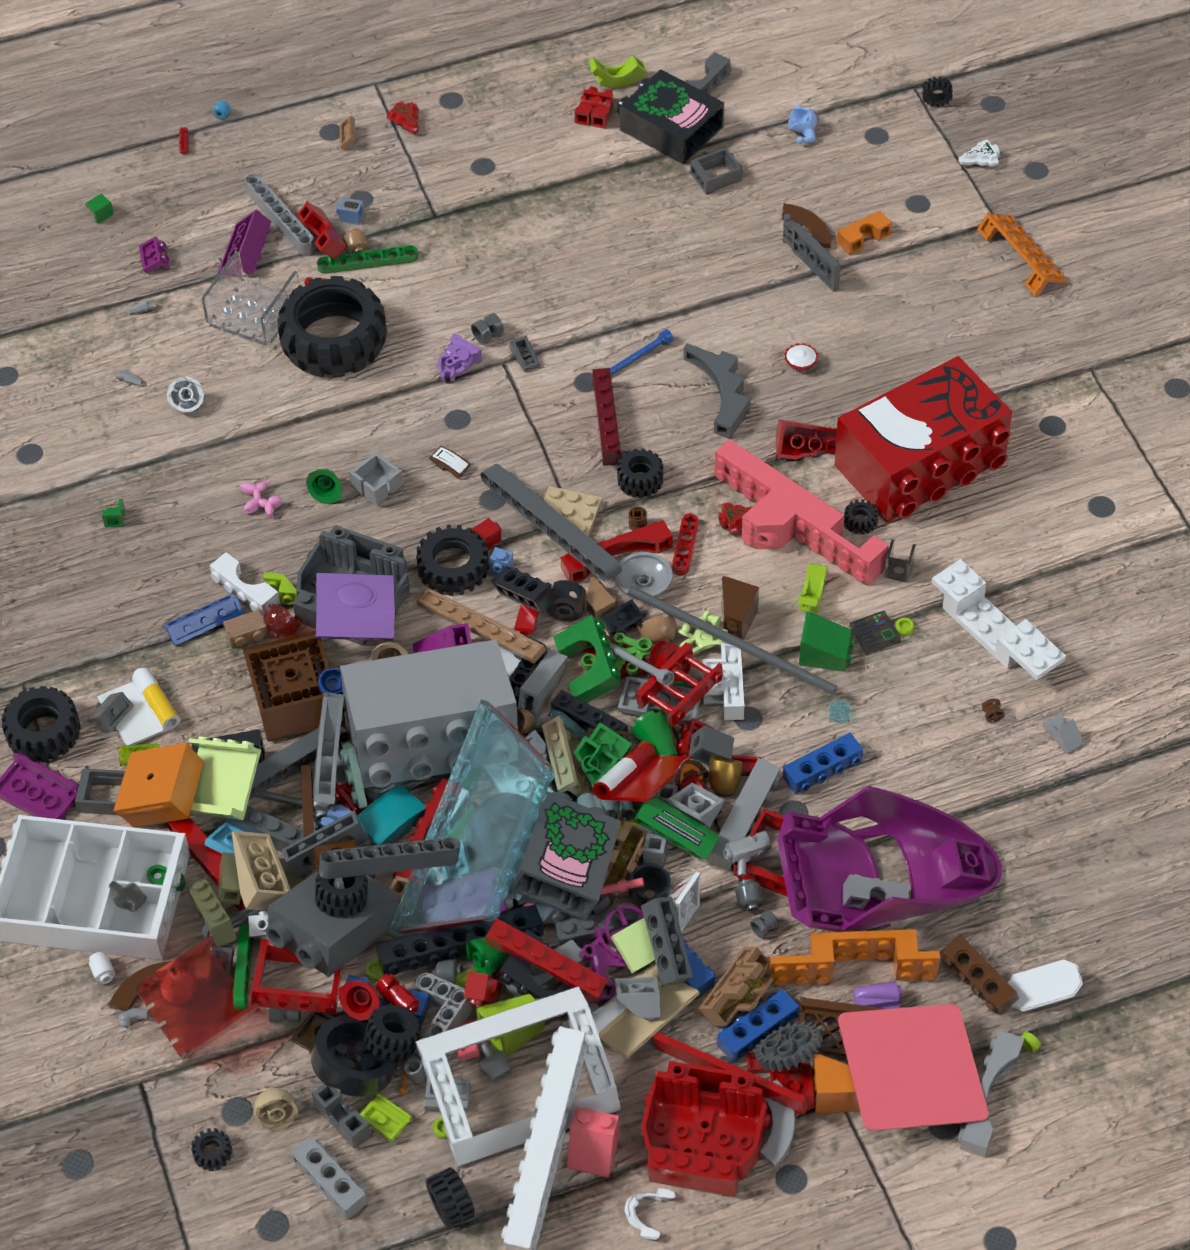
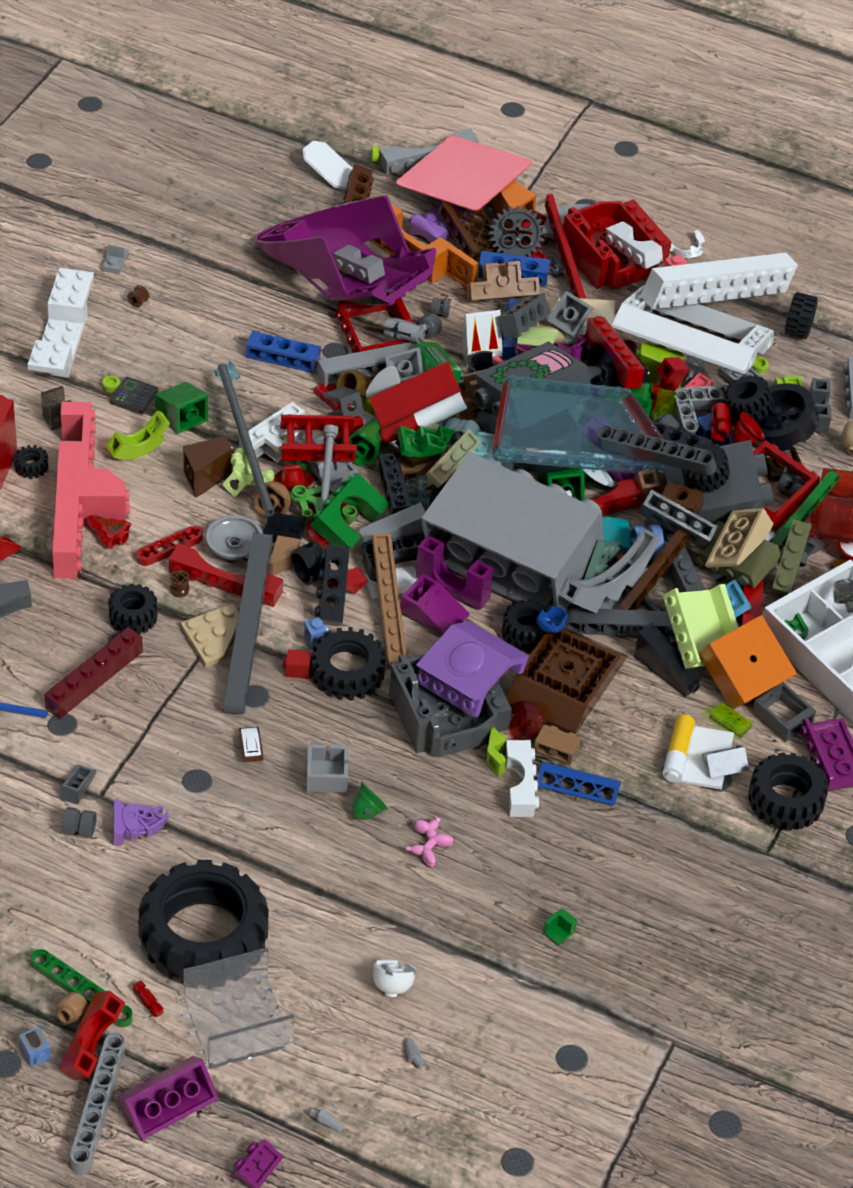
camera: 140 degrees left, 5 degrees down
none -> white arch [606,221,663,269]

